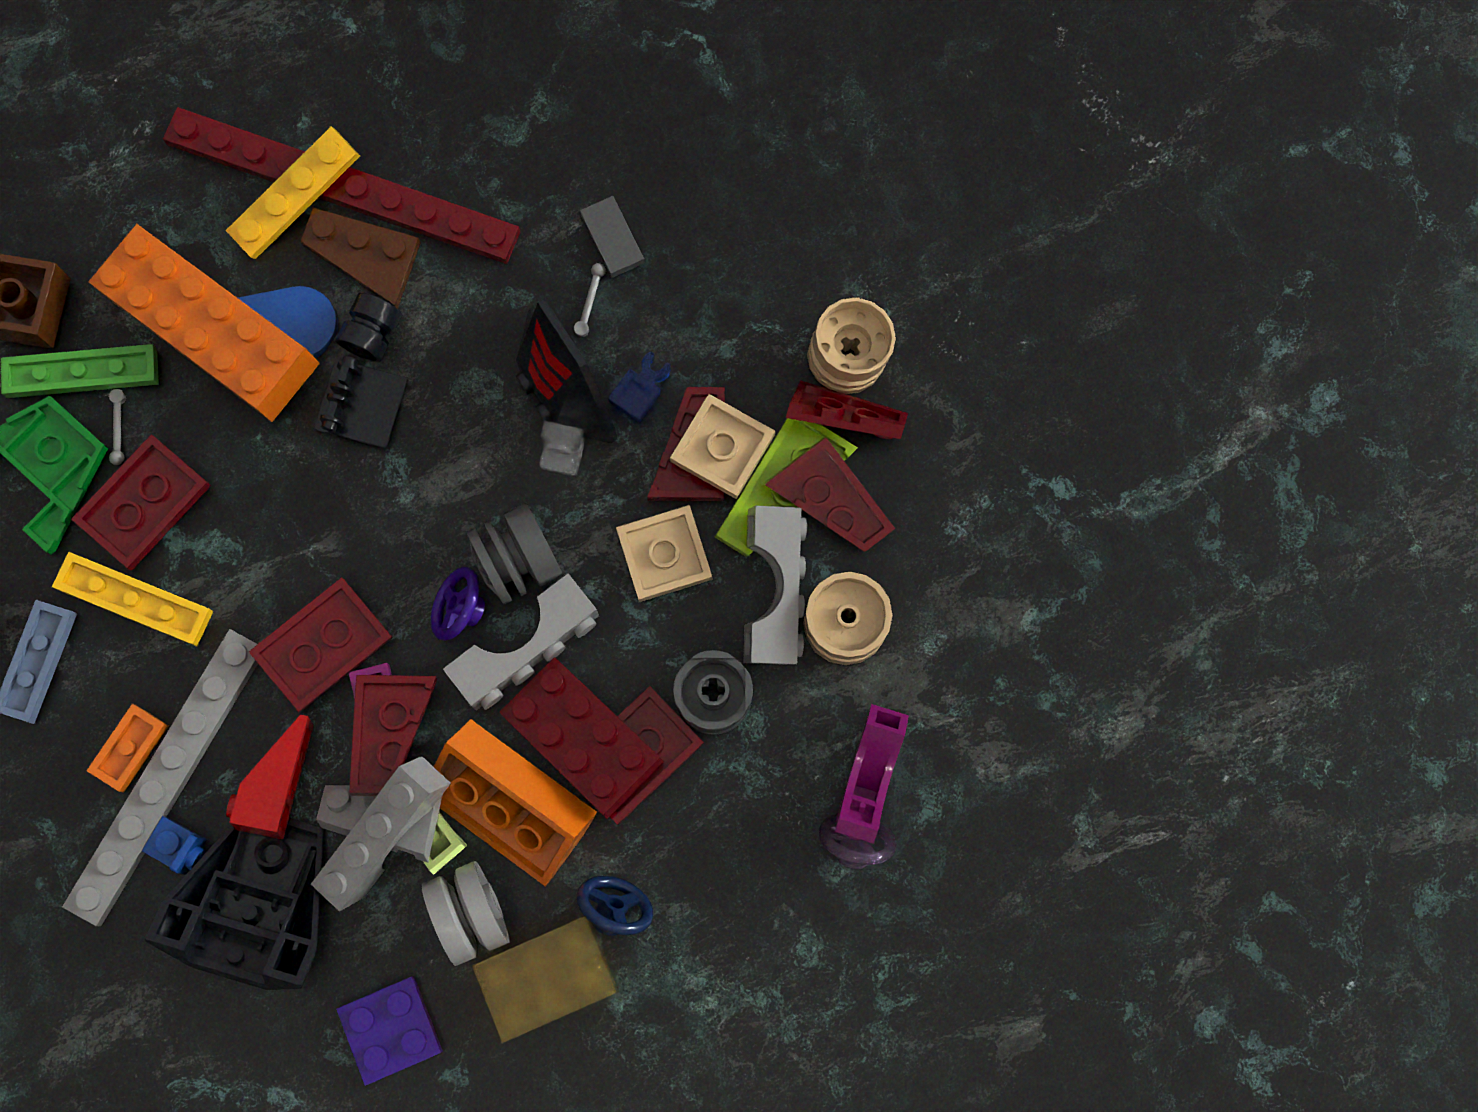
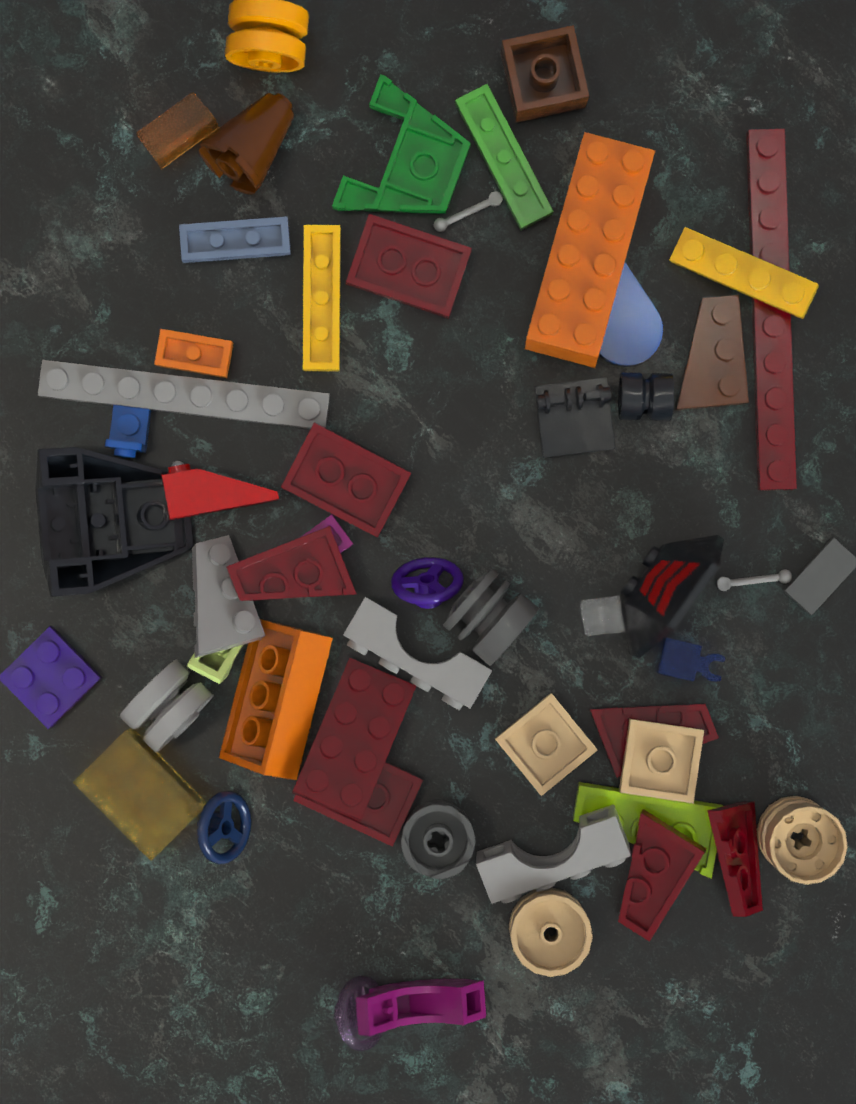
camera: 75 degrees right, 10 degrees up
light grey arch [311,756,451,912] -> none

